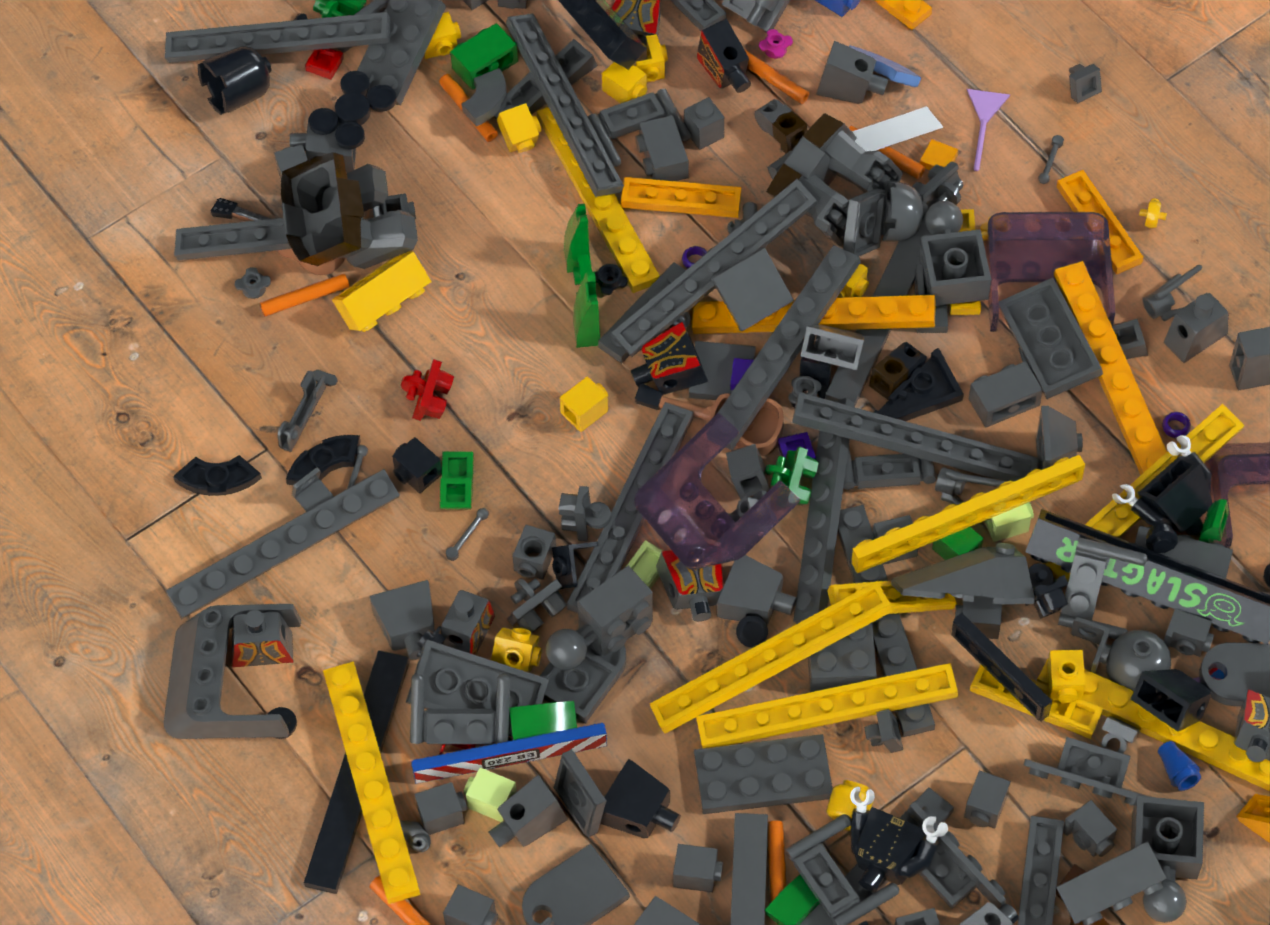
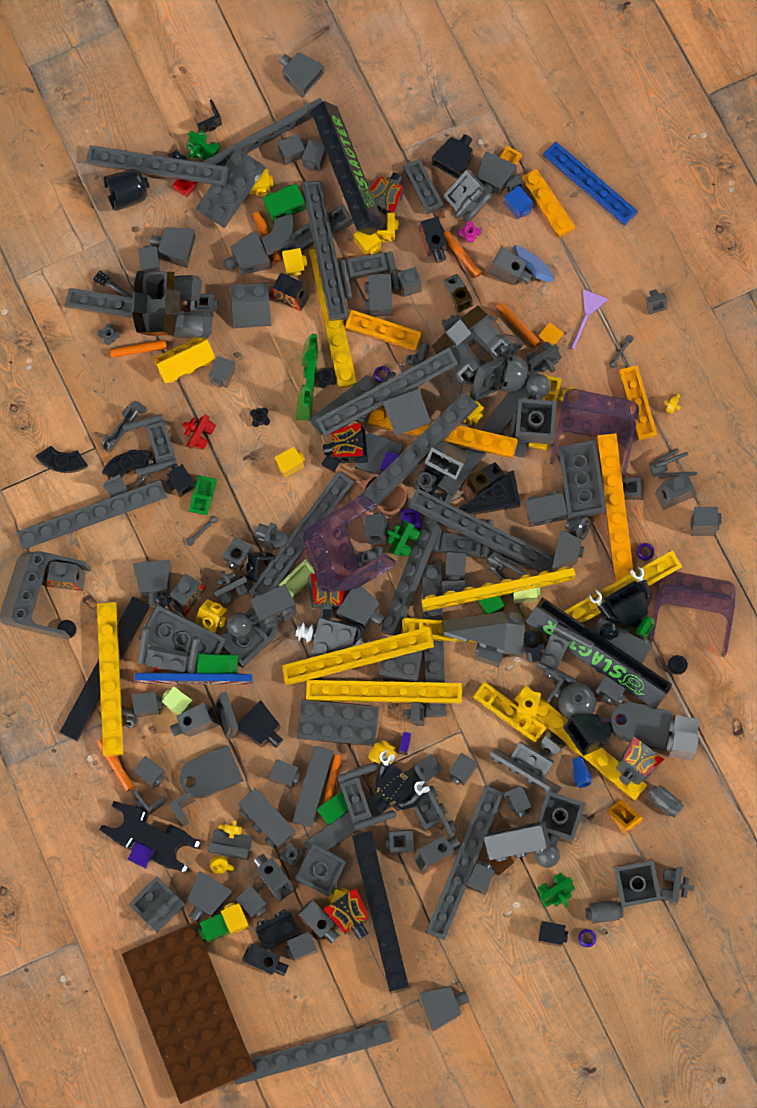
camera: 15 degrees right, 15 degrees up
black piece [308,71,397,149] -> none
white sticker [852,106,943,151] -> none
black tile [951,613,1052,722] -> none
none -> dark grey plate [123,414,177,476]
none -> dark grey brick [208,356,236,388]
none -> dark grey torso [224,231,271,275]
none -> dark grey slope [231,283,271,328]
none -> black plate [250,408,270,428]
none -> black torso [270,273,310,311]
none -> dark grey plate [295,617,370,656]
none -> dark purple tile [399,732,411,756]
none -> dark grey brick [445,552,466,581]
none -> dark grey brick [565,516,590,541]

